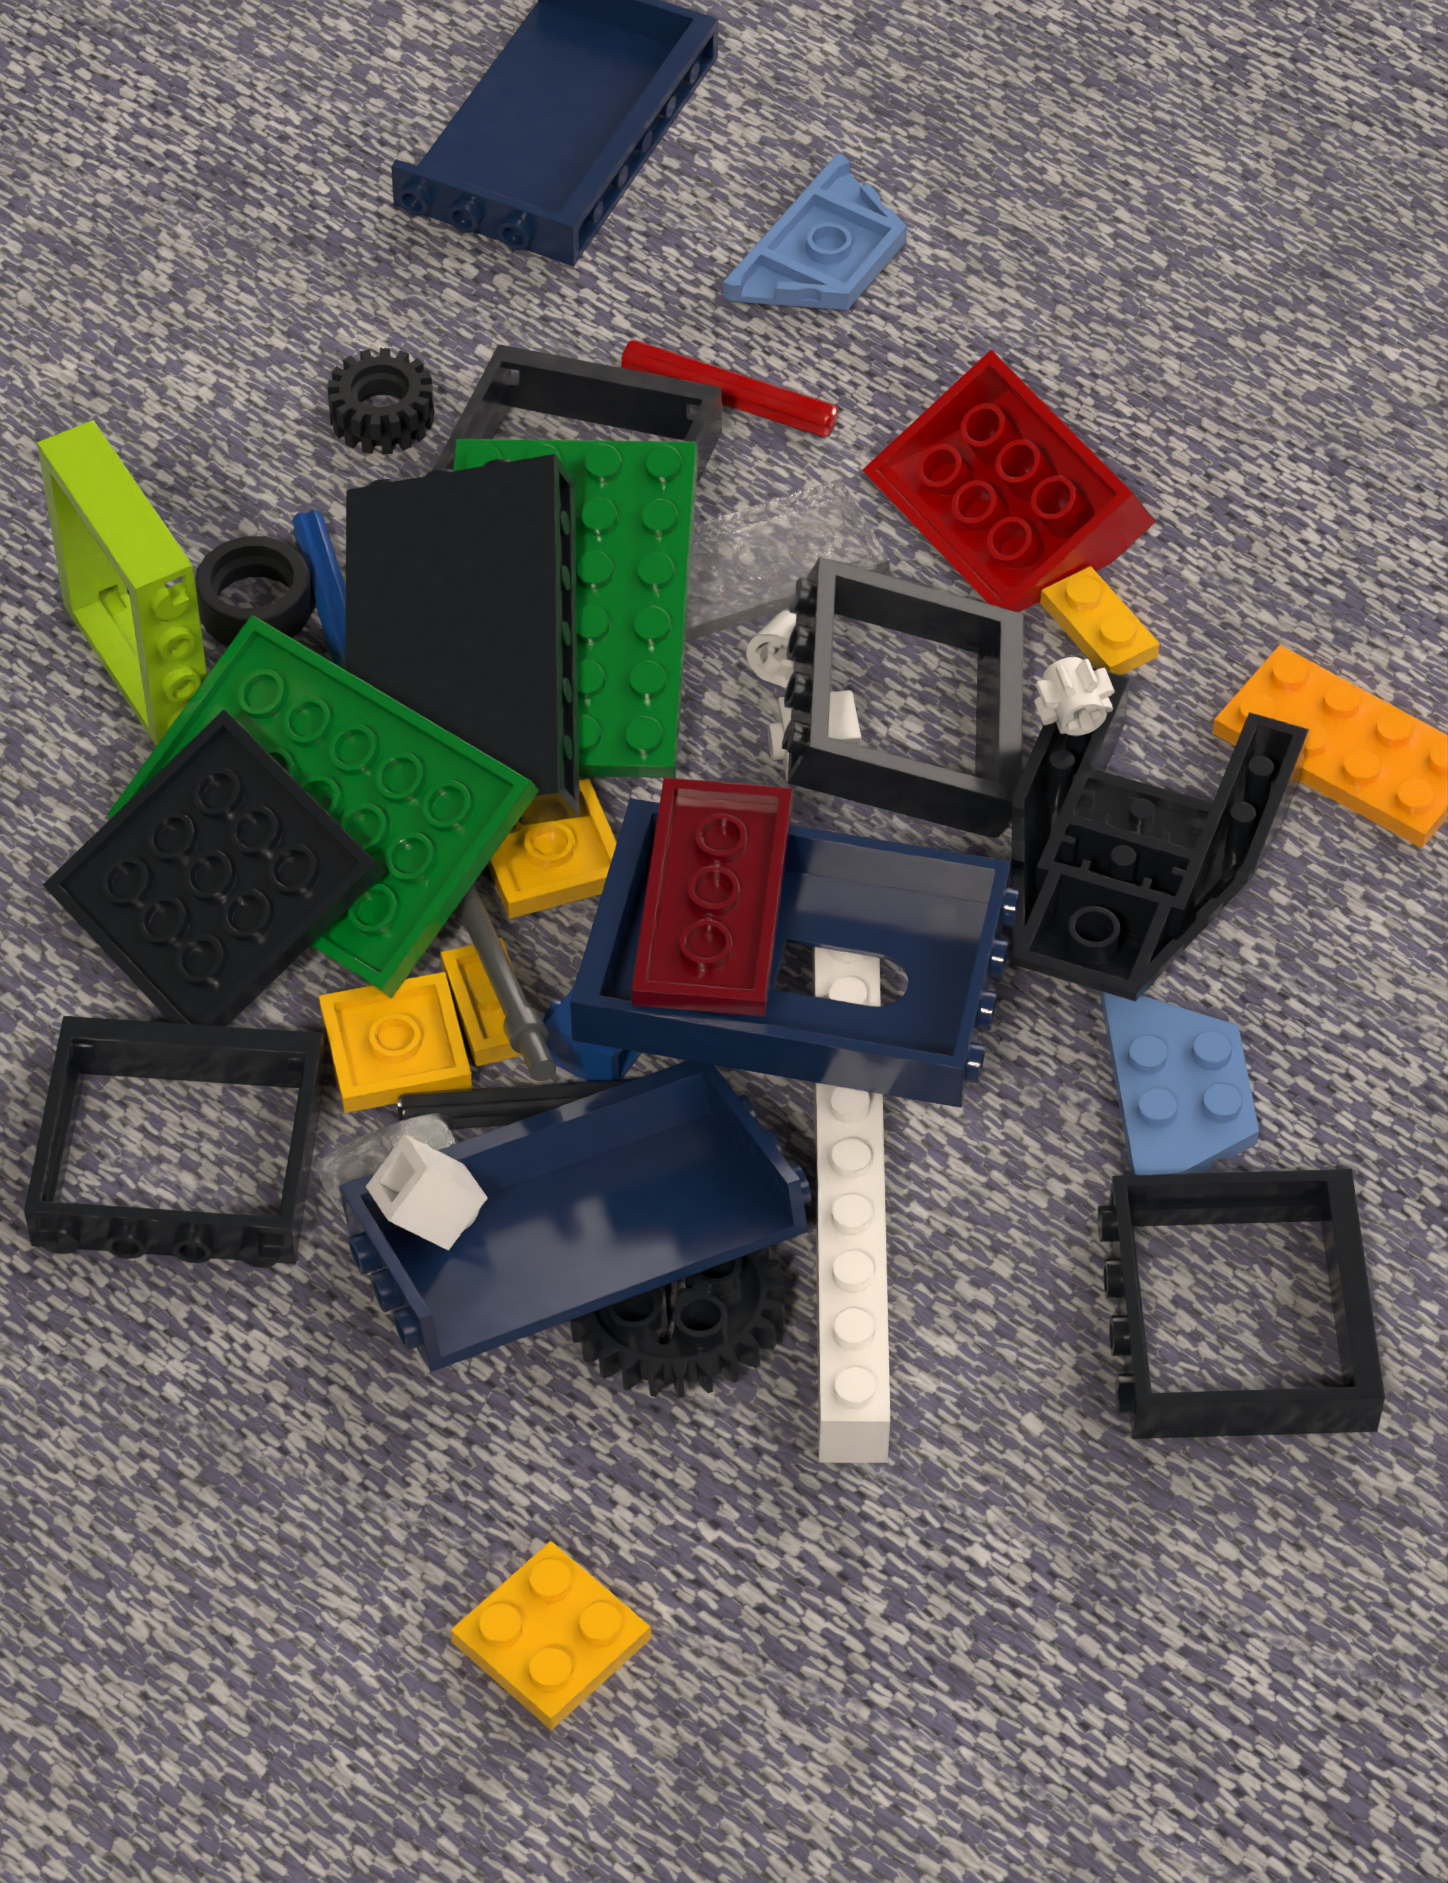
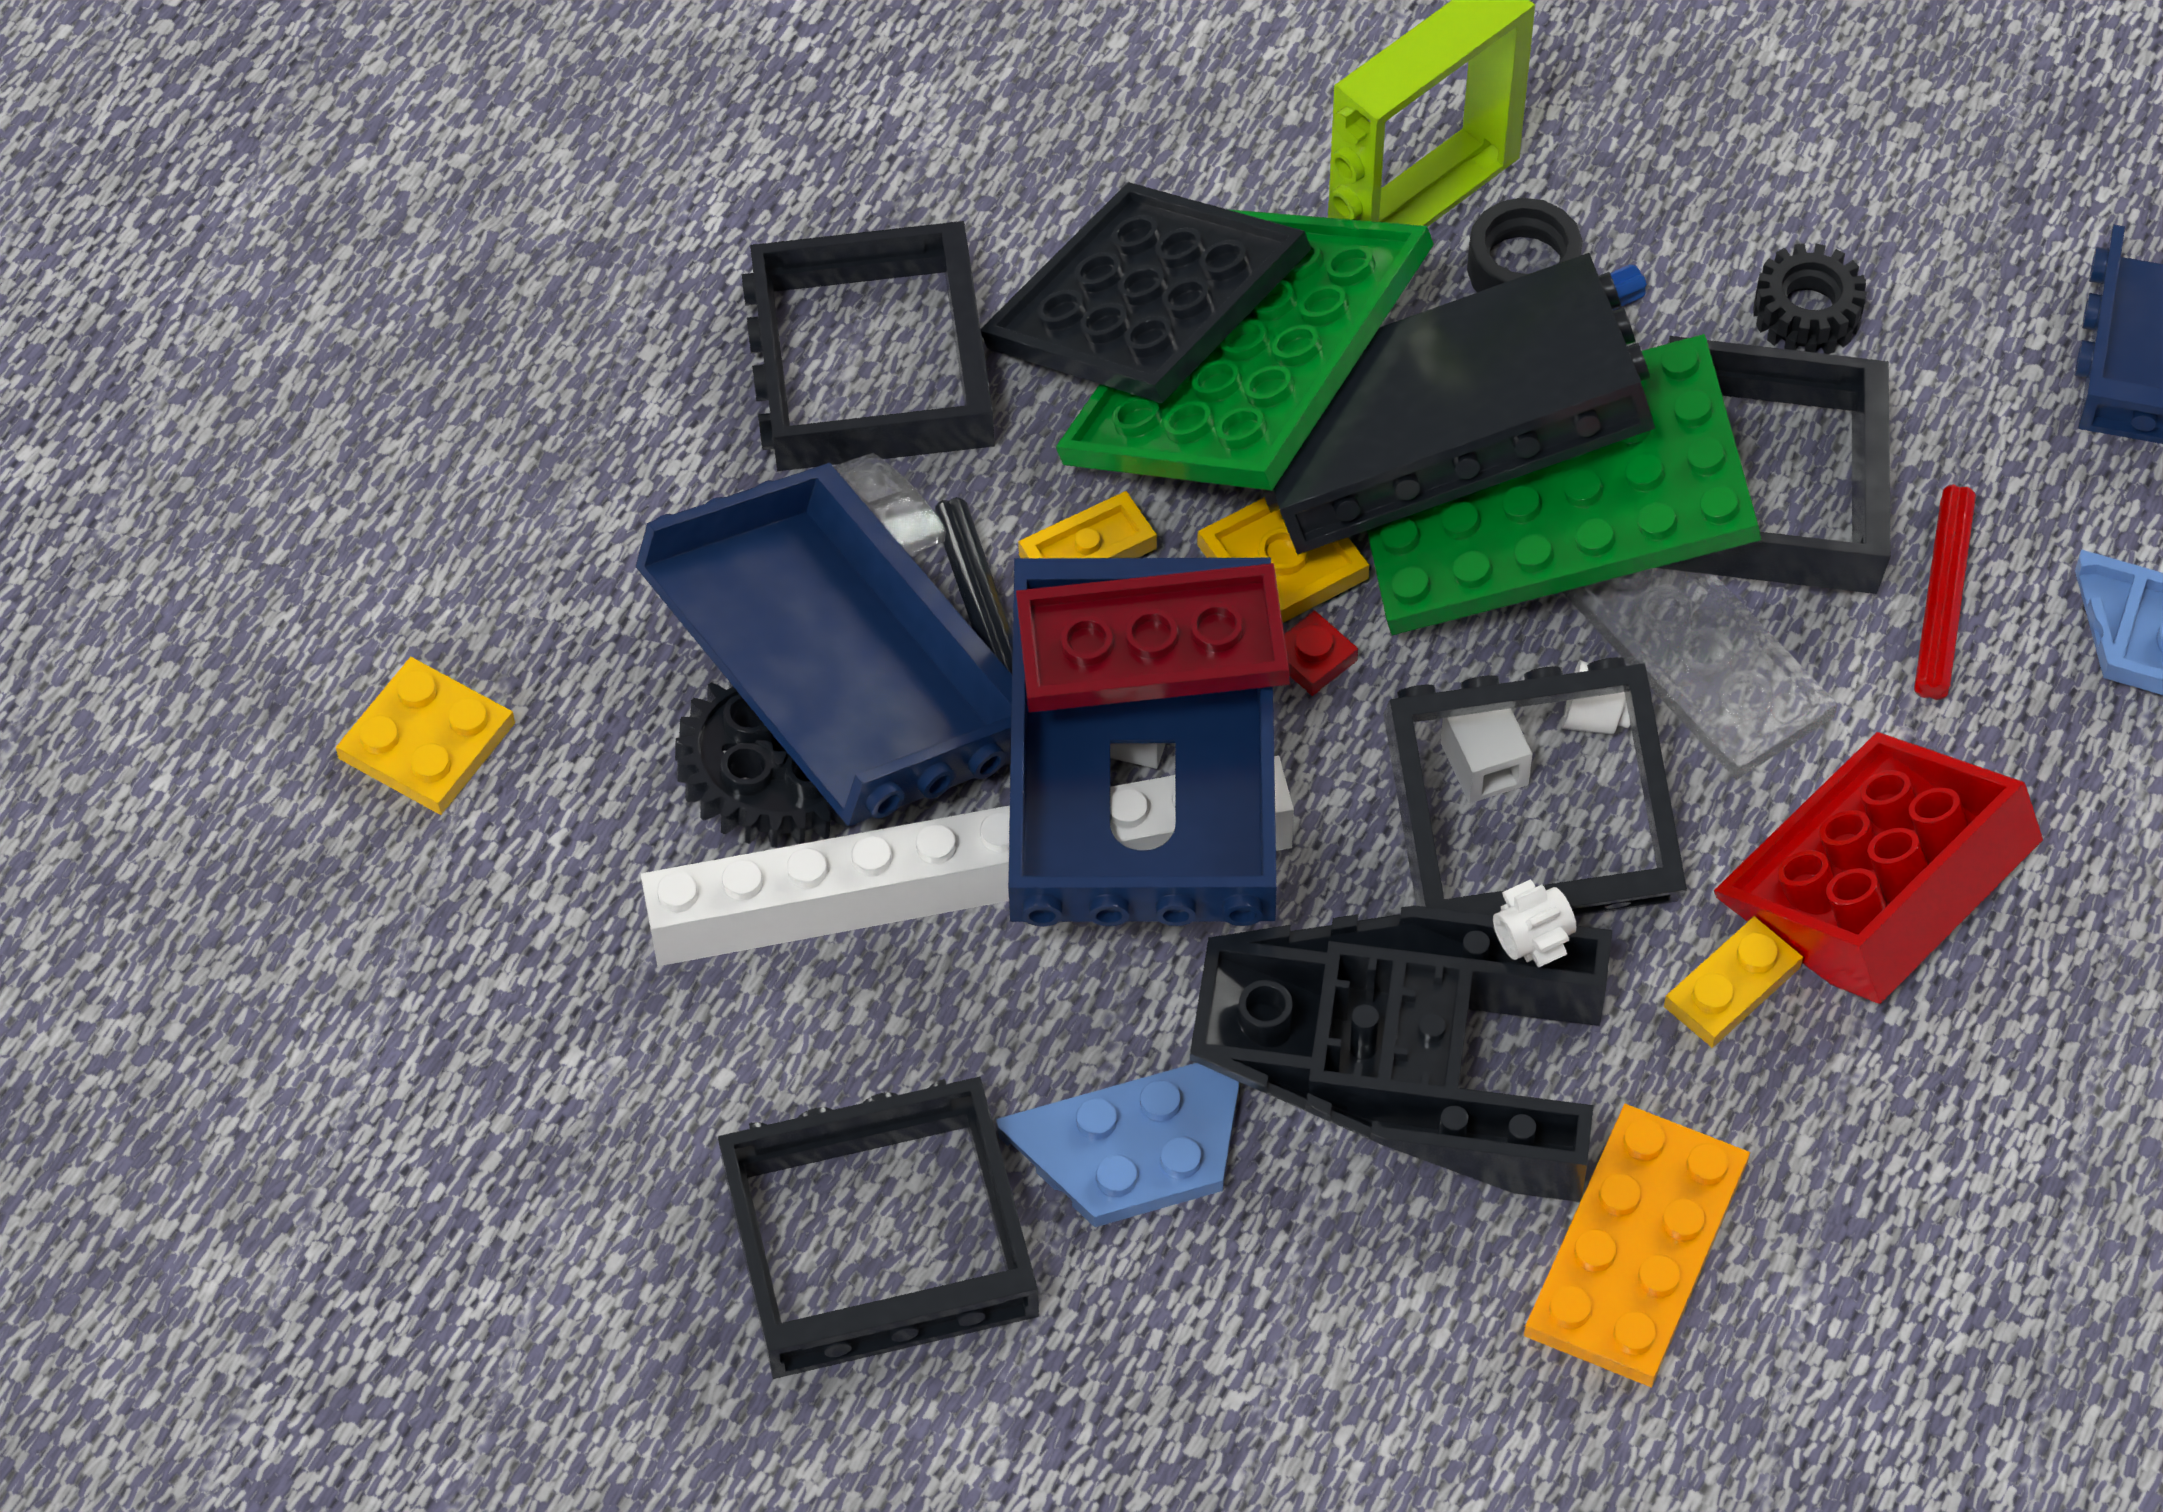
camera: 80 degrees right, 5 degrees up
yellow plate [319,972,472,1113] -> none
white brick [366,1134,488,1251] -> none
dark grey bar [457,883,556,1081] -> none

